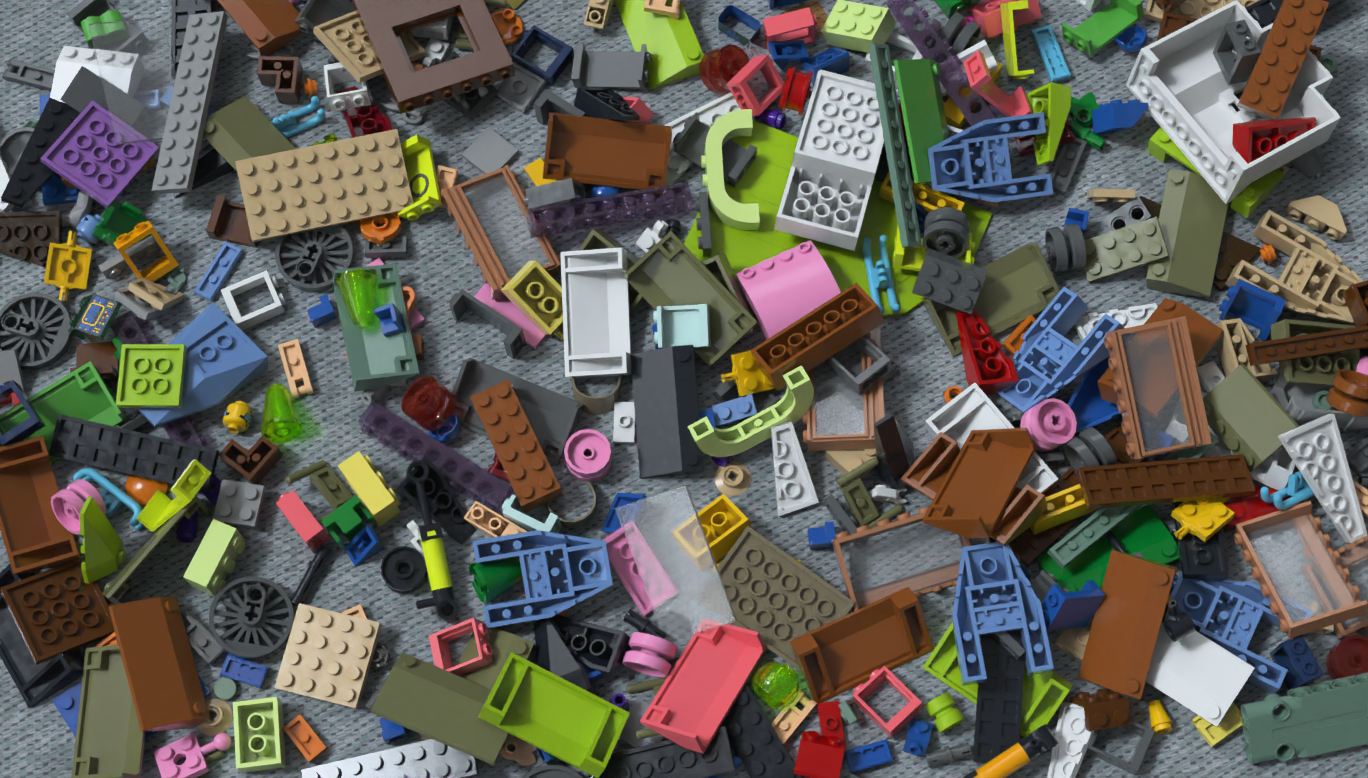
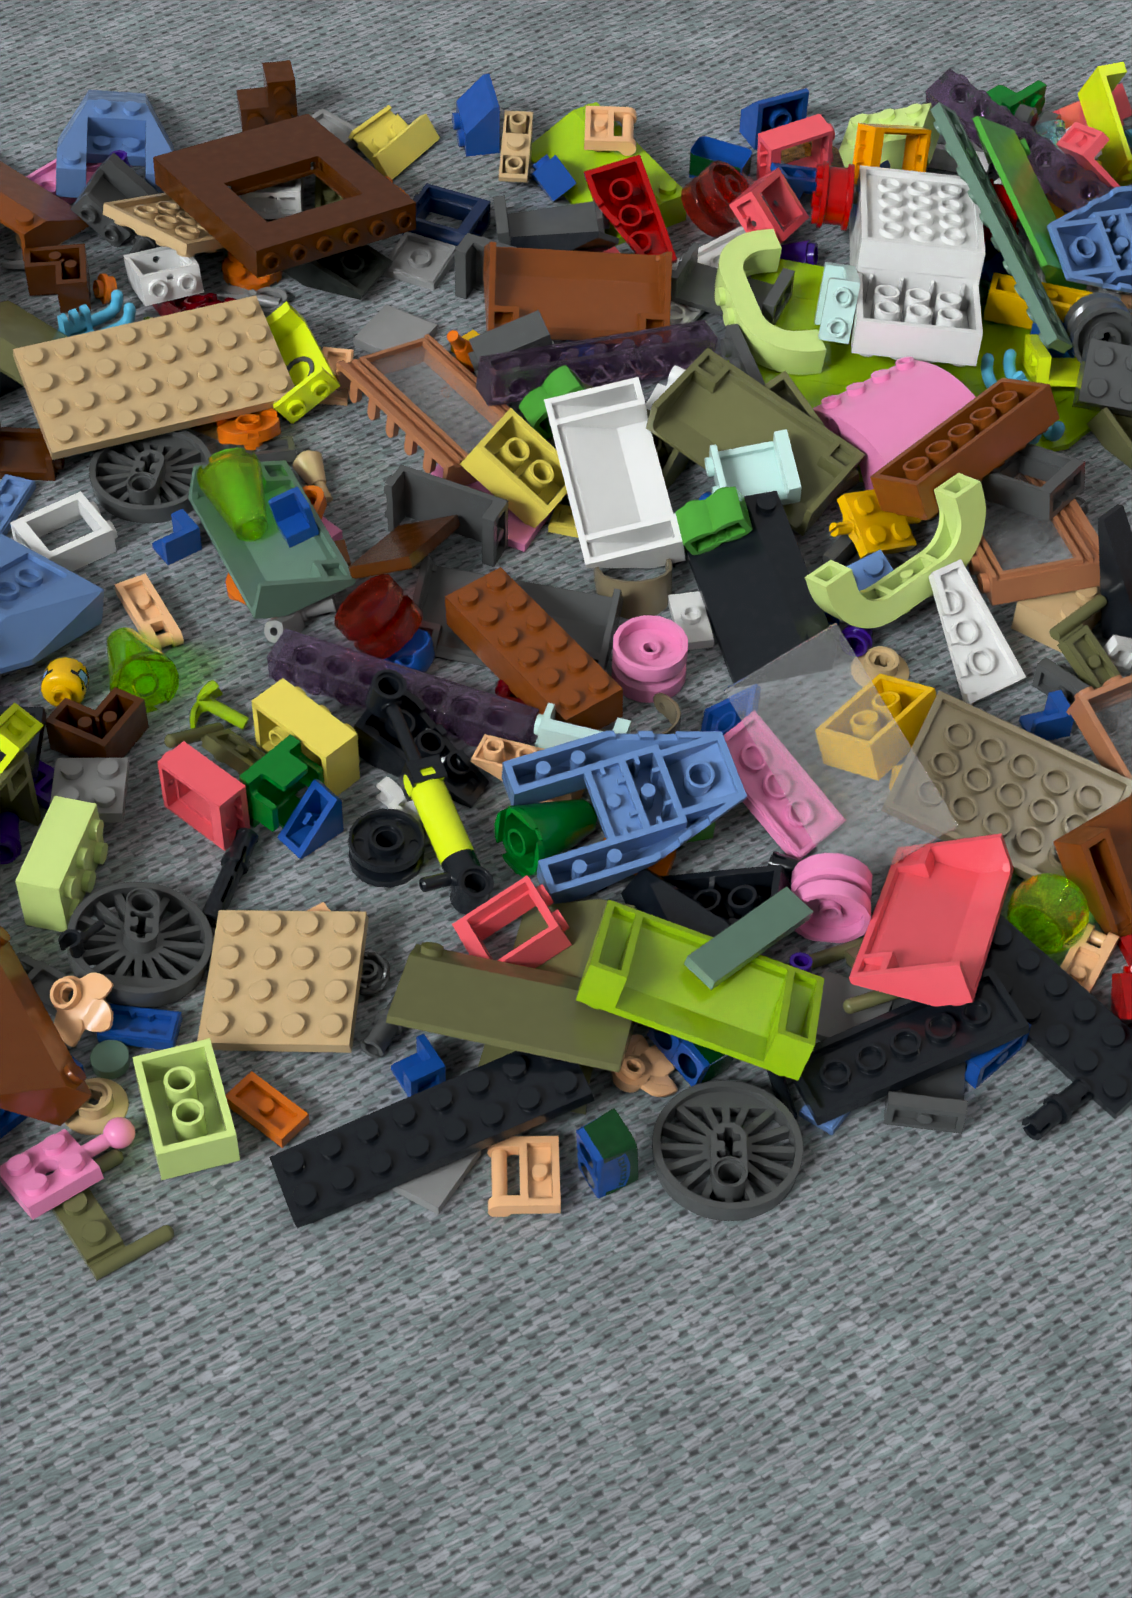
camera: 15 degrees left, 20 degrees down
none -> light nougat plate [50,973,114,1047]
none -> black hand [58,919,105,958]
none -> lime plant [189,680,250,730]
none -> tan cone [292,450,333,503]
none -> reddish brown tile [348,514,460,579]
none -> orange cone [447,330,474,372]
none -> bright green brick [519,365,586,440]
none -> blue slope [530,154,577,202]
none -> red wedge [584,155,677,264]
none -> bright green brick [675,486,753,555]
none -> sand green tile [684,886,814,990]
none -> light aqua panel [814,262,860,344]
none -> light orange window [853,123,932,185]
none -> clear light blue tile [1036,120,1066,149]

